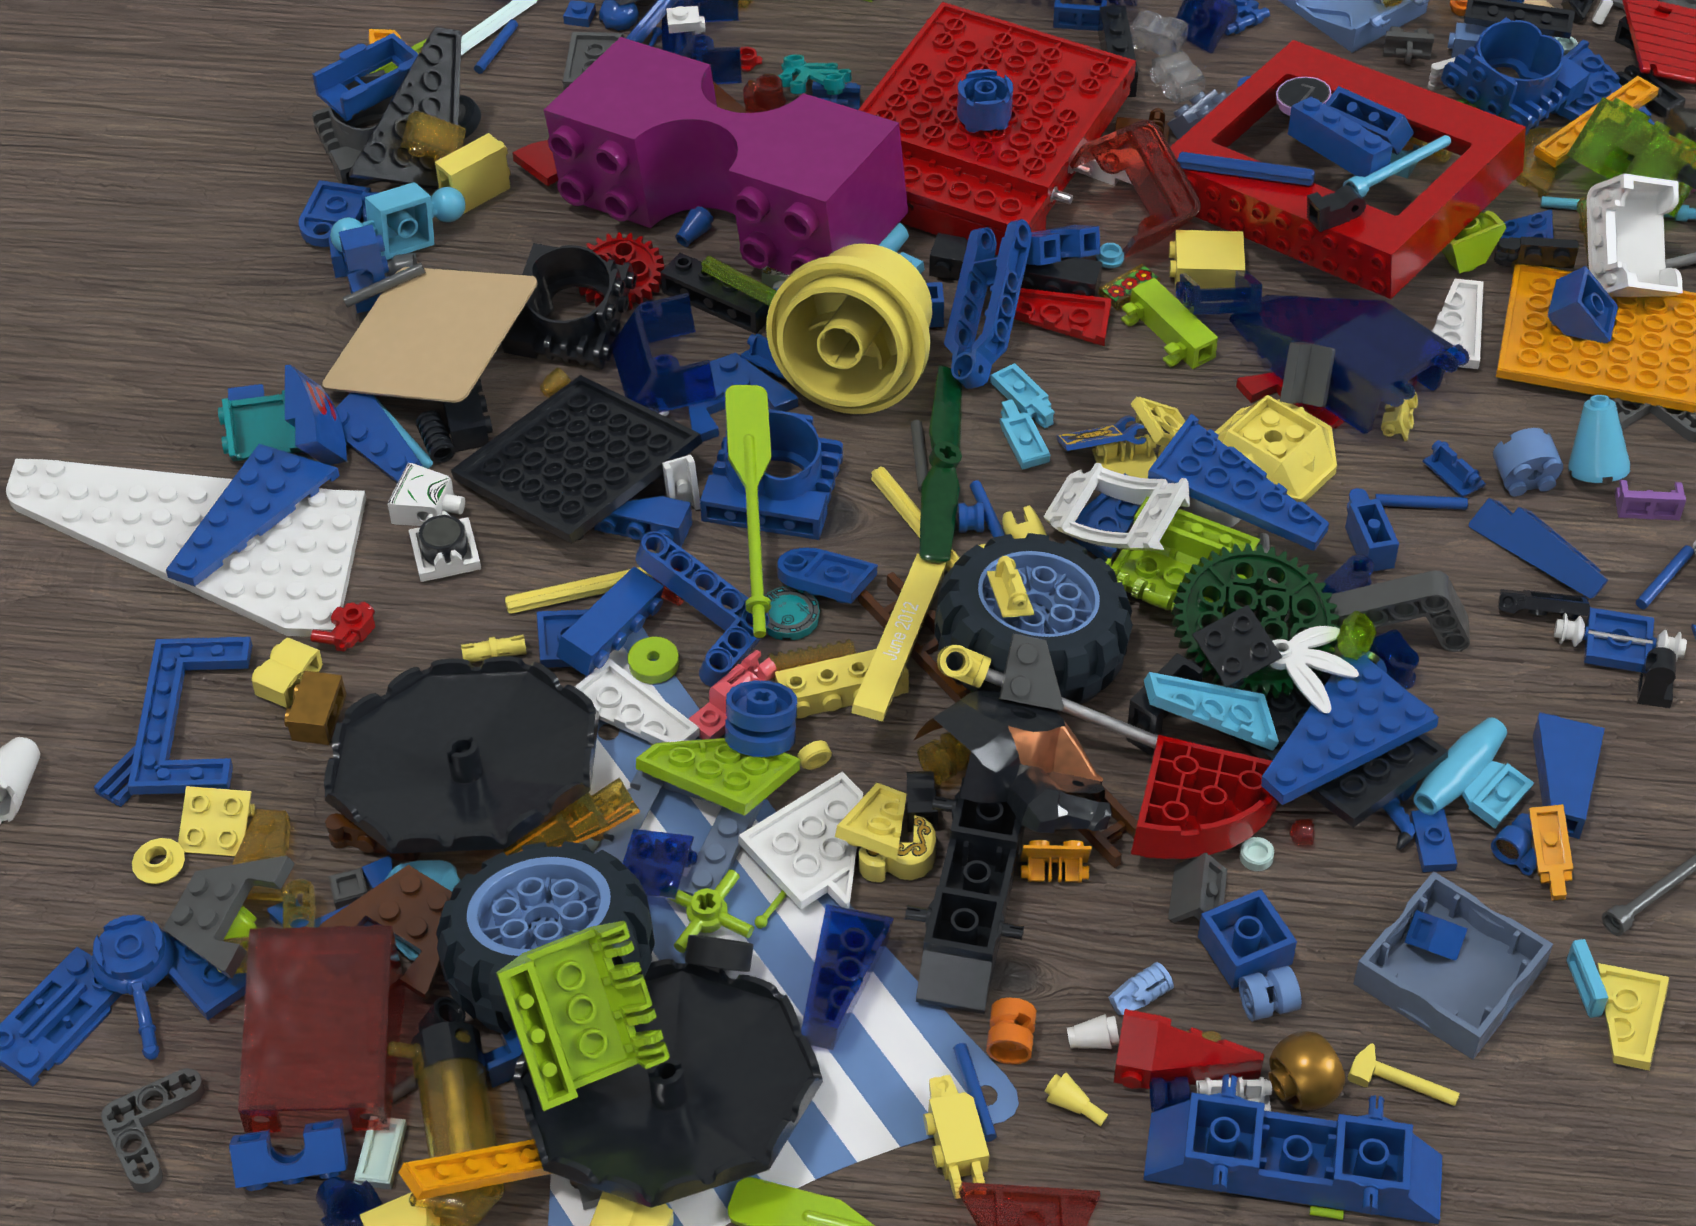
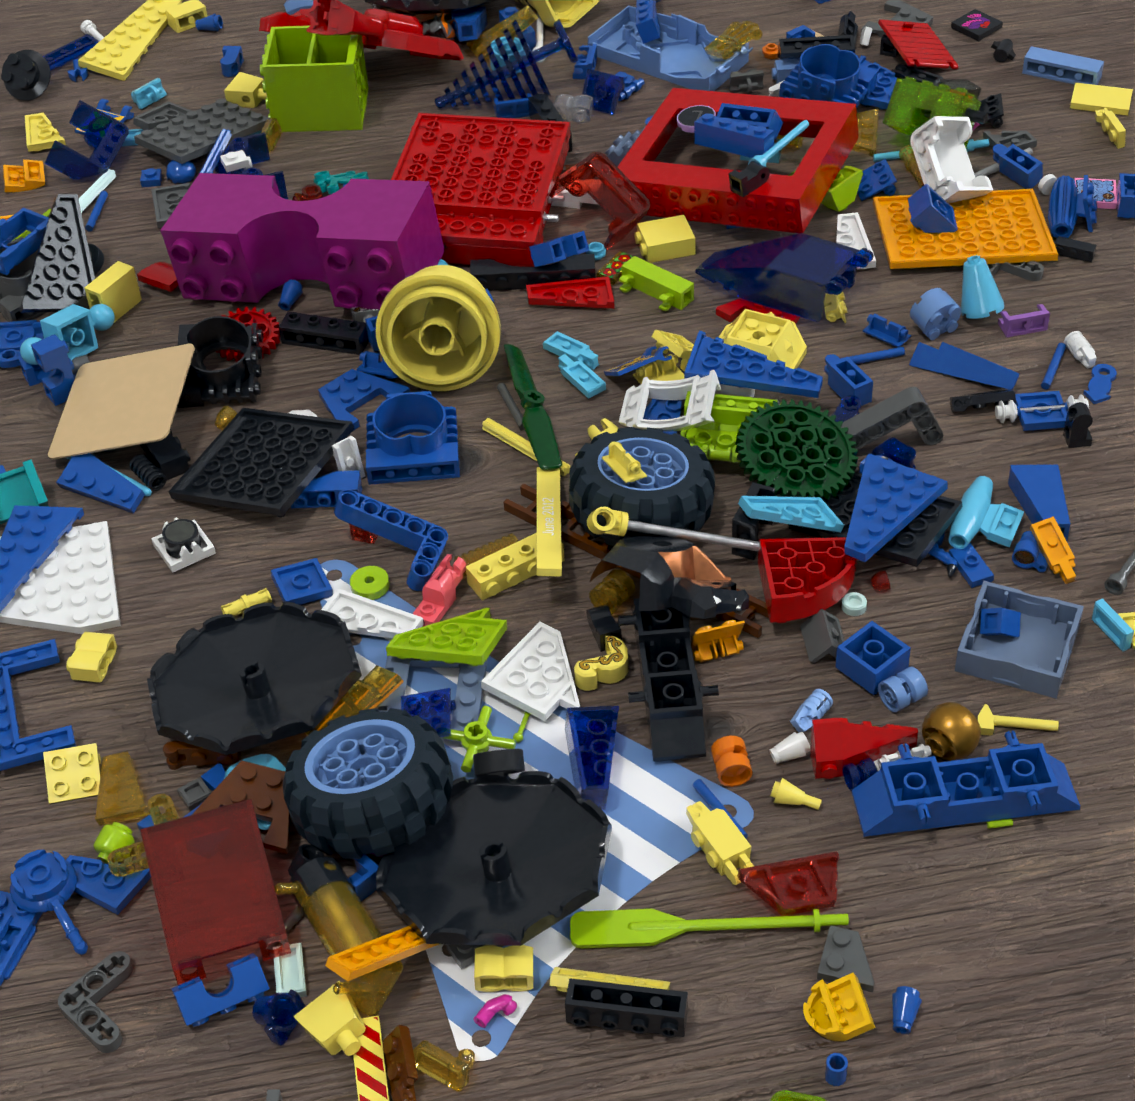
camera: 15 degrees left, 5 degrees down
light yellow piece [132,838,185,884] -> none
dark grey wing [163,856,295,978] -> none
pearl gold brick [284,671,347,745] -> none
blue slope [285,364,347,465] -> none
red piece [310,602,376,652] -> none
dark grey bar [343,262,426,308] -> none
white torso [387,462,466,526] -> none
clear yellow brick [401,111,466,162] -> none
lime slope [496,921,670,1111] -> none
light yellow axle [505,567,657,614] -> none
blue brick [556,567,664,676] -> none
clear blue windscreen [612,293,717,413] -> none
clear neon green axle [701,256,777,306] -> none
lime piece [725,385,771,638] -> none
blue wheel [725,680,797,757] -> none
red plate [731,47,762,72] -> none
tile [765,586,820,640] -> none
blue plate [777,548,878,604] -> none
light yellow tile [797,740,832,770] -> none
light yellow wing [835,783,907,860] -> none
blue piece [944,219,1032,389] -> none
blue brick [957,69,1013,133] -> none
blue wheel [958,502,984,533] -> none
blue bar [970,480,1005,538] -> none
dark grey wing [999,633,1064,711] -> none
clear brick [1150,50,1206,104] -> none
clear blue panel [1176,271,1262,315] -> none
blue axle [1177,152,1315,186] -> none
black hinge [1192,605,1282,689] -> none
white plant [1270,626,1359,713] -> none
dark grey panel [1280,342,1336,407] -> none
clear neon green plate [1337,611,1376,660] -> none
black hinge [1494,237,1579,269] -> none
light orange tile [1534,76,1659,167] -> none

